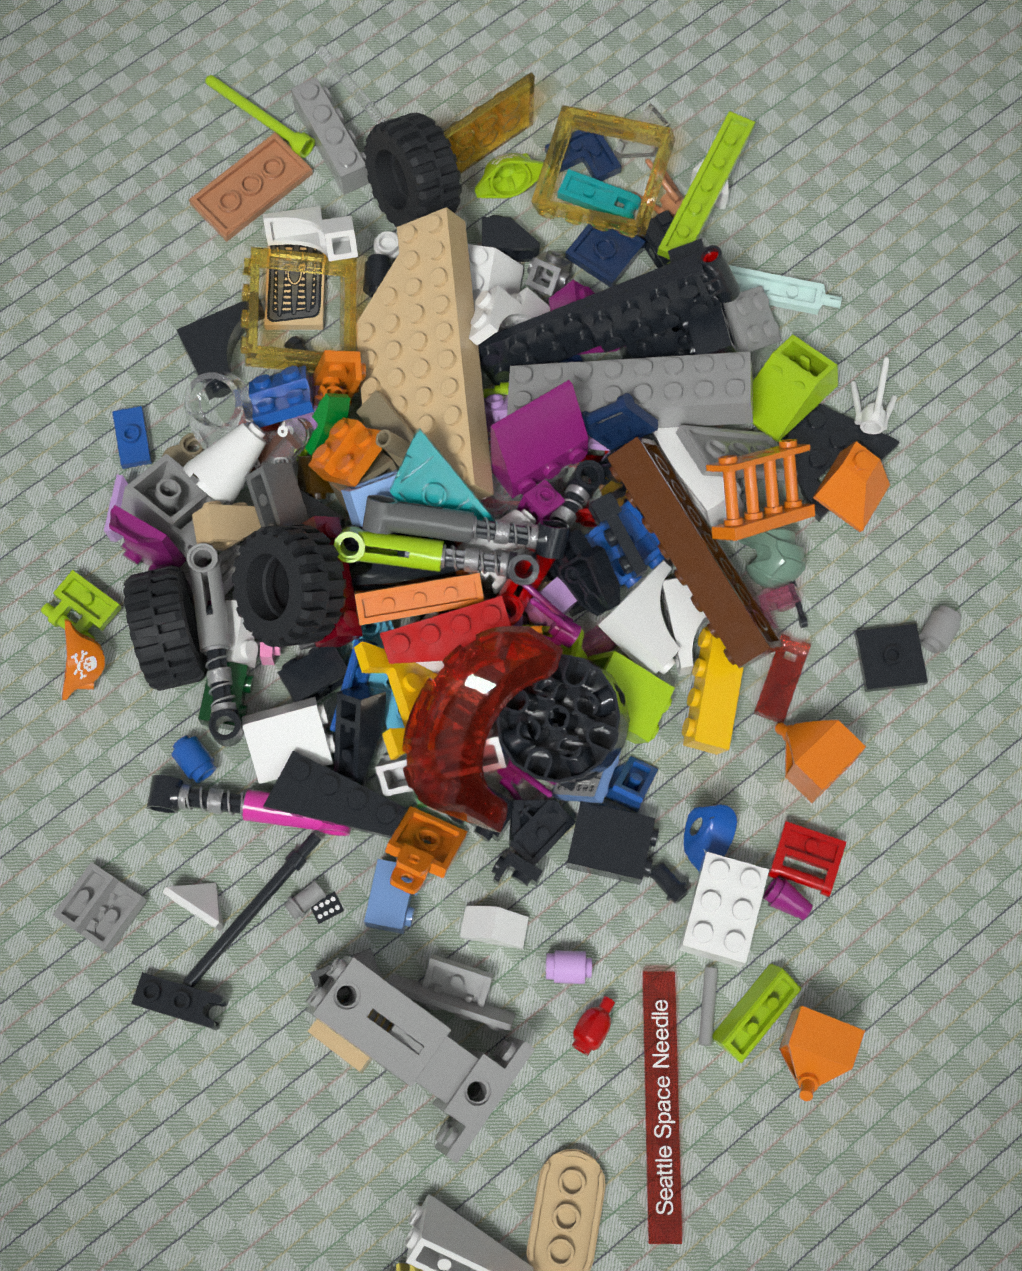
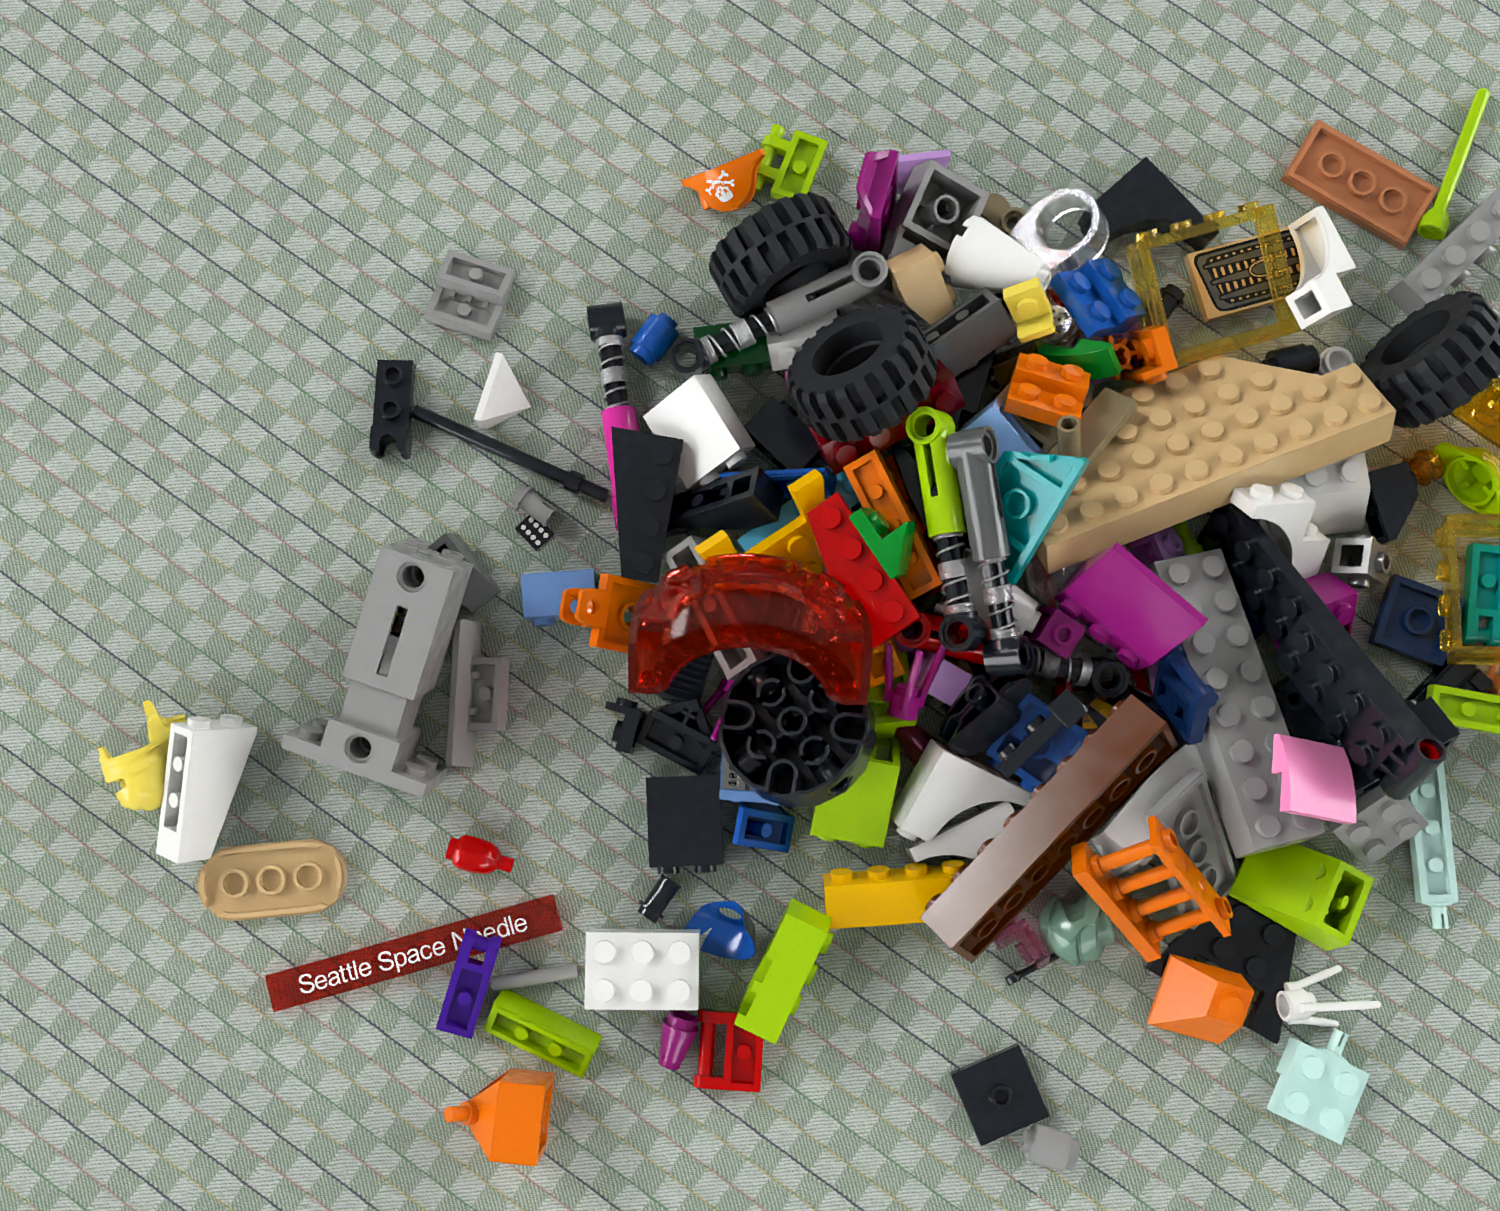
camera: 75 degrees right, 10 degrees up
blue plate [112,406,152,469] -> none
white slope [460,906,529,949] -> none
lavender brick [546,950,592,984] -> none
clear red plate [753,634,811,723] -> none
orange piece [775,720,866,803] -> none
none -> dark purple plate [436,927,502,1039]
none -> lime wedge [734,898,834,1044]
none -> green slope [849,508,916,580]
none -> light yellow bracket [1002,277,1055,343]
none -> light aqua plate [1266,1028,1370,1145]
none -> bright pink slope [1272,734,1356,824]
none -> clear orange plate [1401,449,1444,486]

